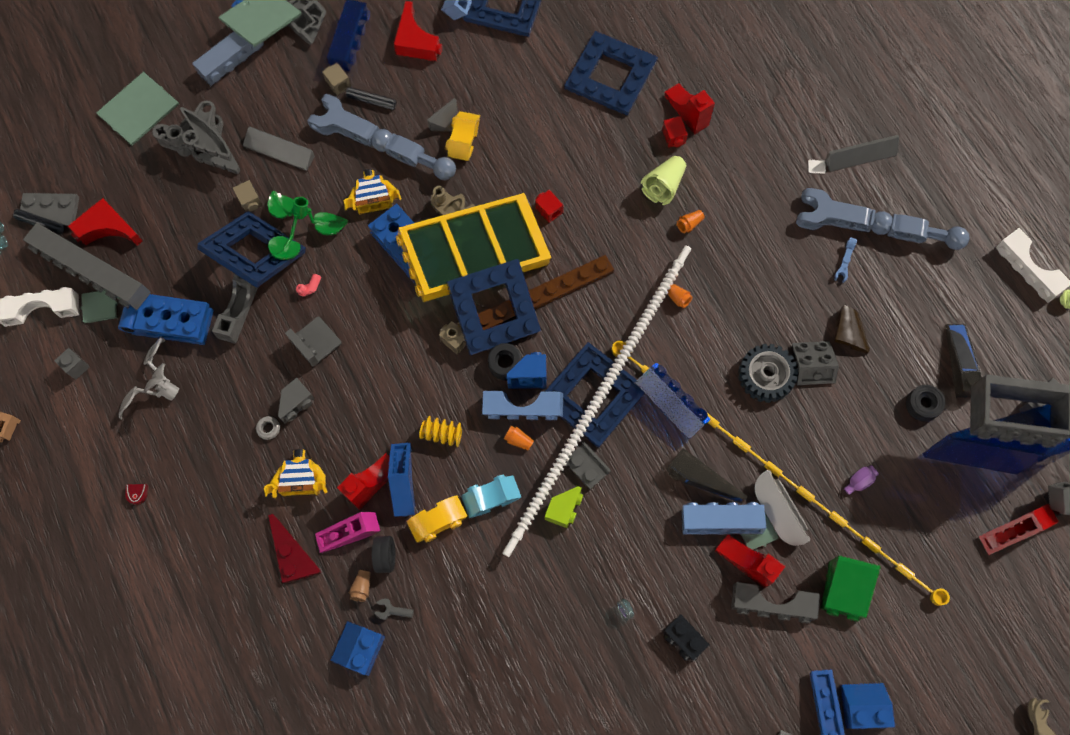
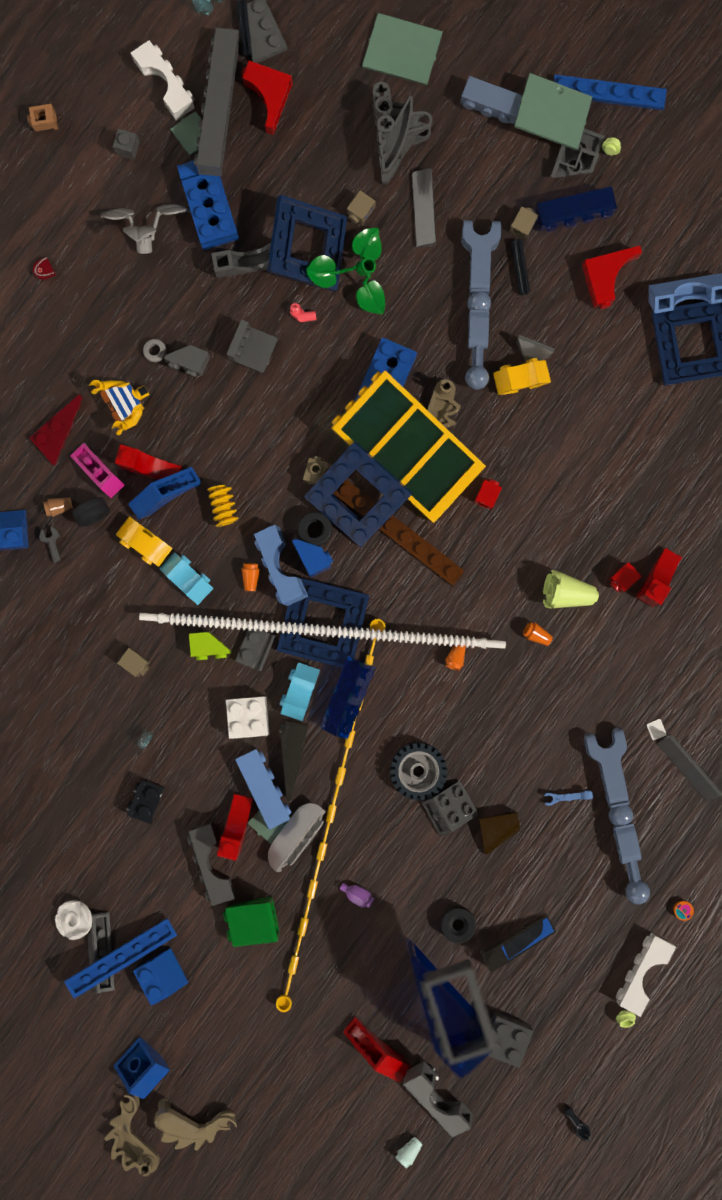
camera: 60 degrees right, 15 degrees up
torso [344,169,402,214] -> none
dark blue plate [565,31,658,116] -> none
none -> dark tan brick [118,648,150,677]
none -> white brick [226,696,269,739]
none -> medium azure brick [280,662,320,721]
none -> tile [673,900,694,921]

